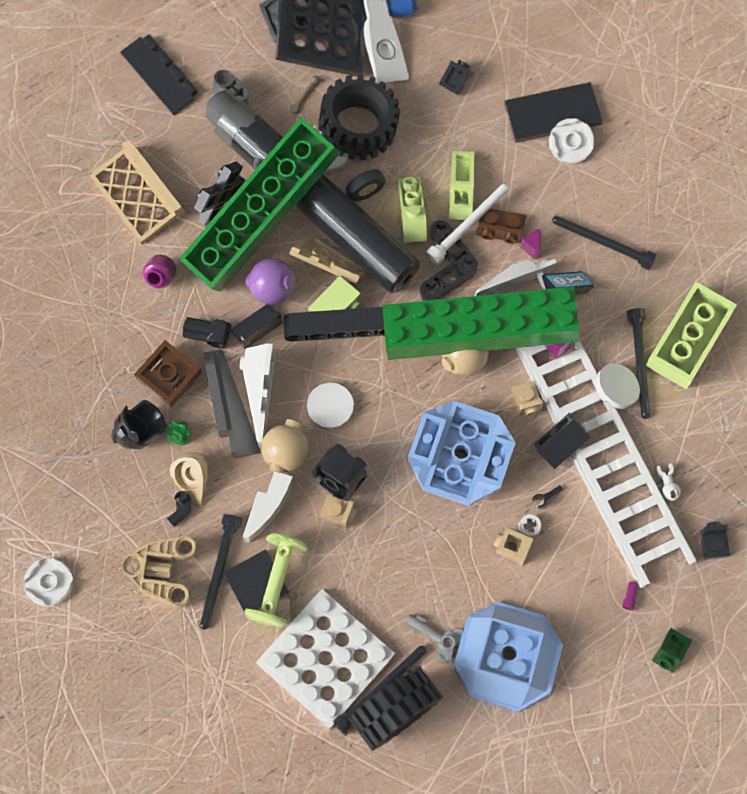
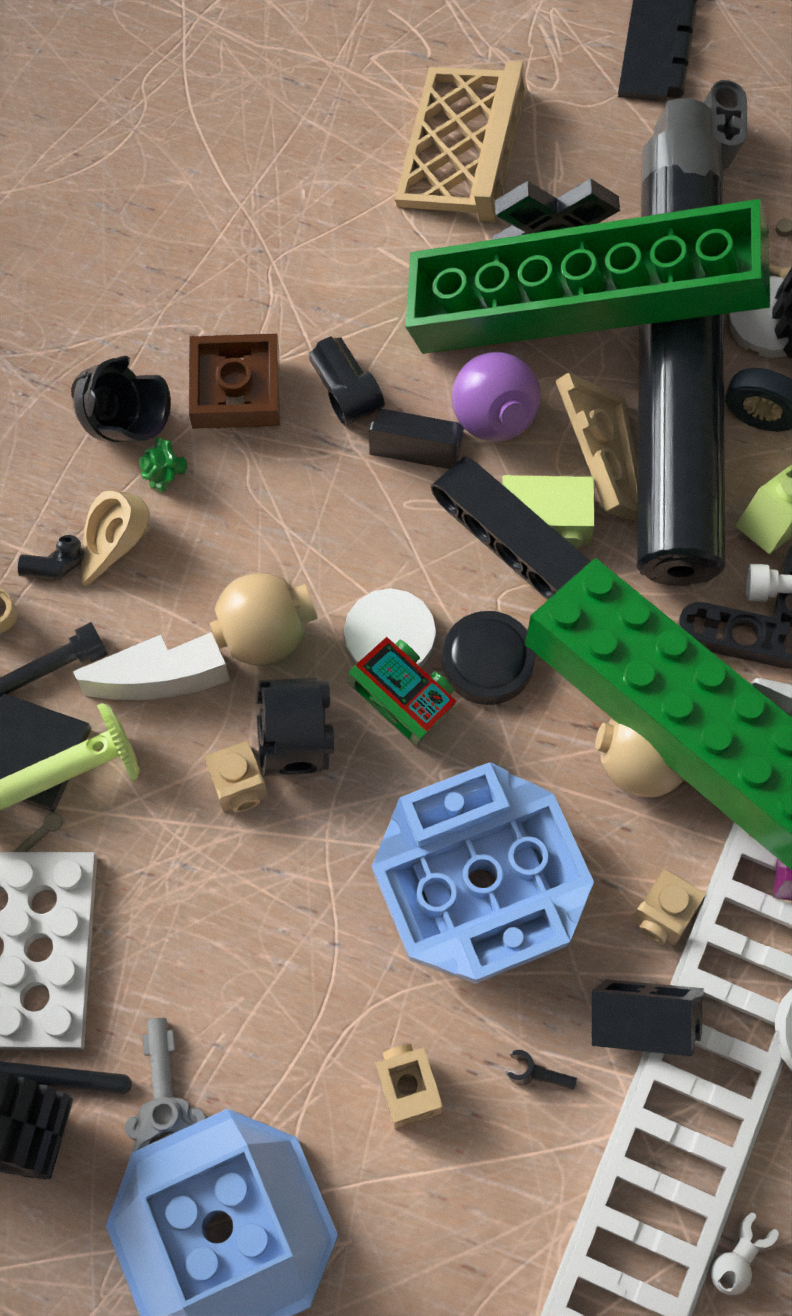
camera: 50 degrees right, 5 degrees down
magenta head [143,254,177,289] -> none
dark grey wedge [204,350,260,459] -> none
white wedge [240,344,275,448] -> none
white bush [518,515,541,537] -> none
none -> slope [347,637,457,747]
none -> black piece [442,611,535,705]

